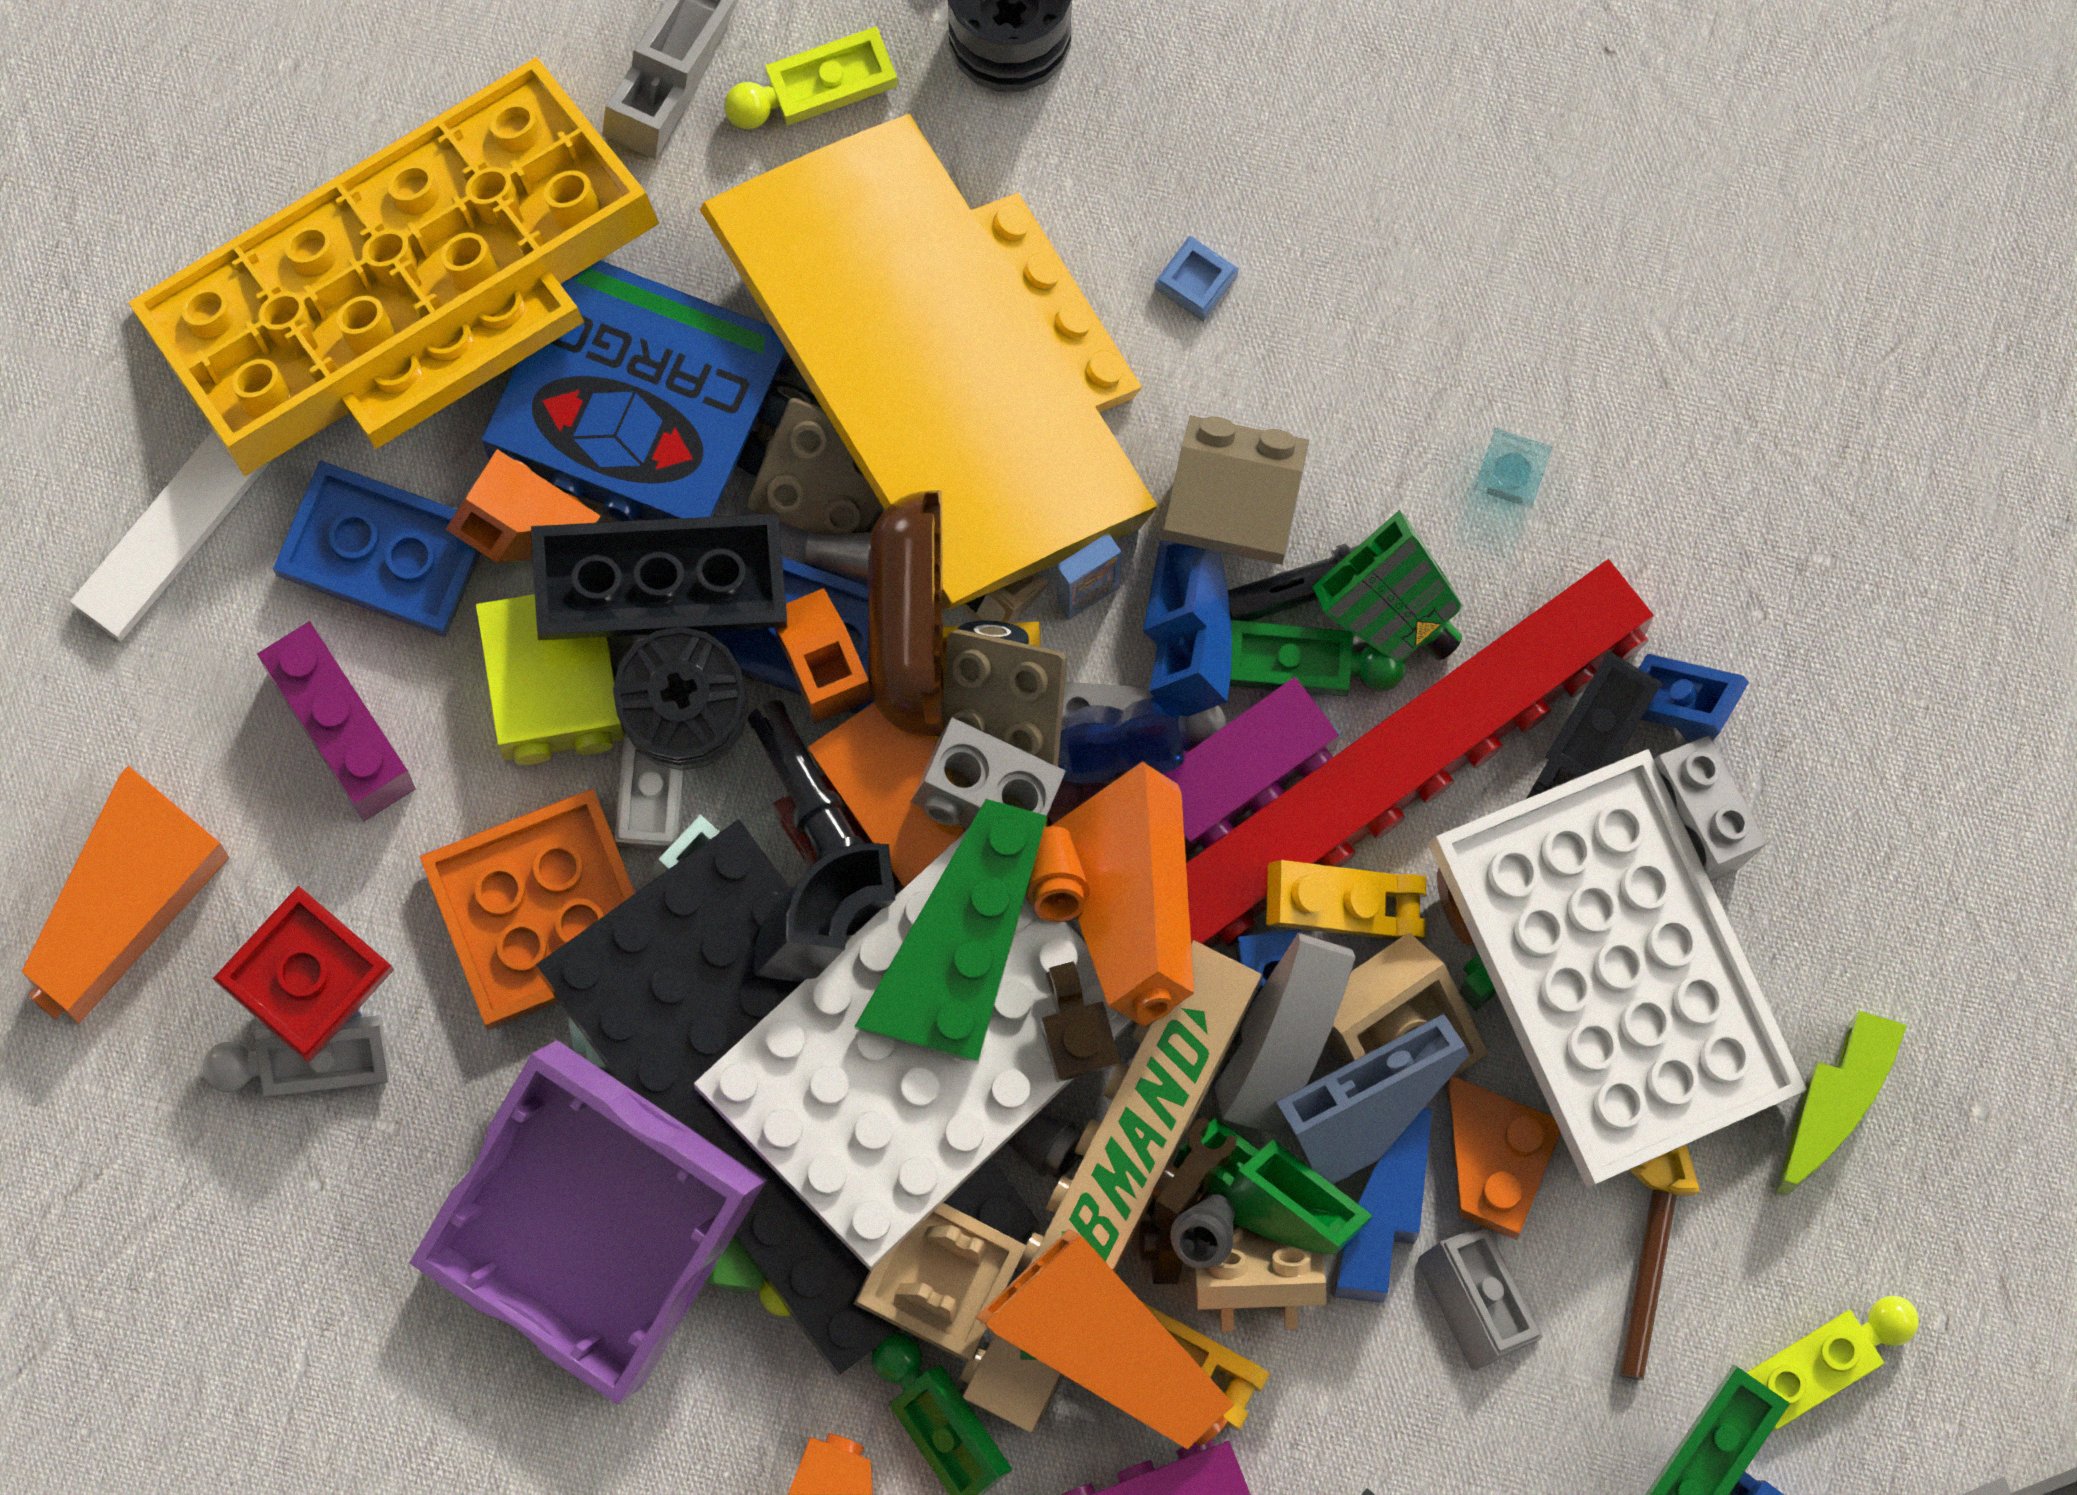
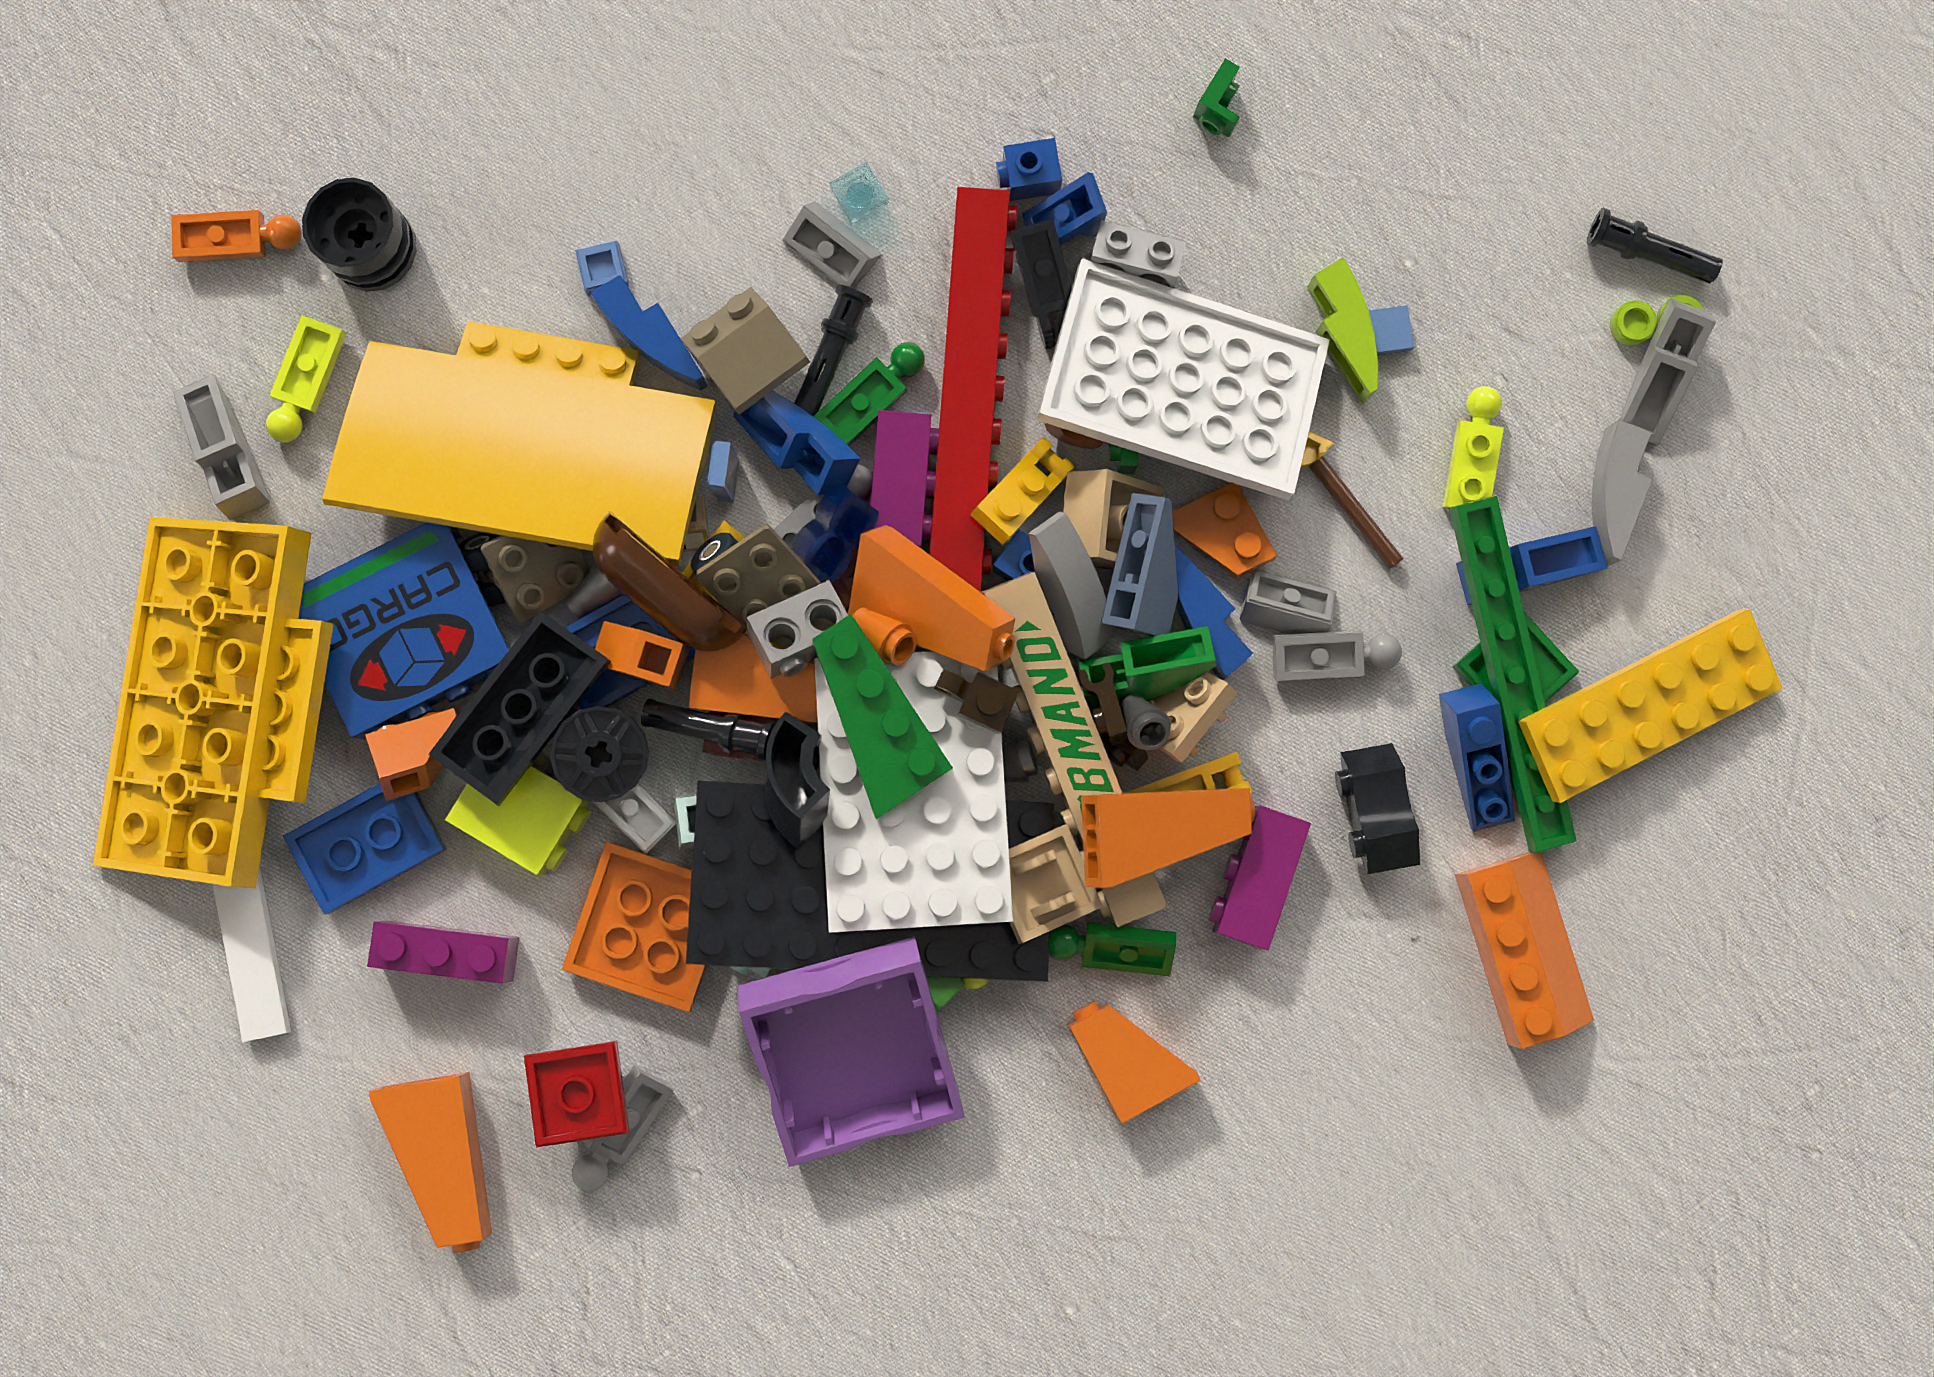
camera: 55 degrees left, 10 degrees up
green torso [1312,510,1462,661] -> none
none -> blue slope [590,275,708,391]
none -> light grey slope [782,202,881,289]
none -> blue brick [996,138,1062,202]
none -> green bracket [1193,58,1240,137]
none -> light grey plate [1272,630,1402,681]
none -> medium blue tile [1369,305,1414,356]

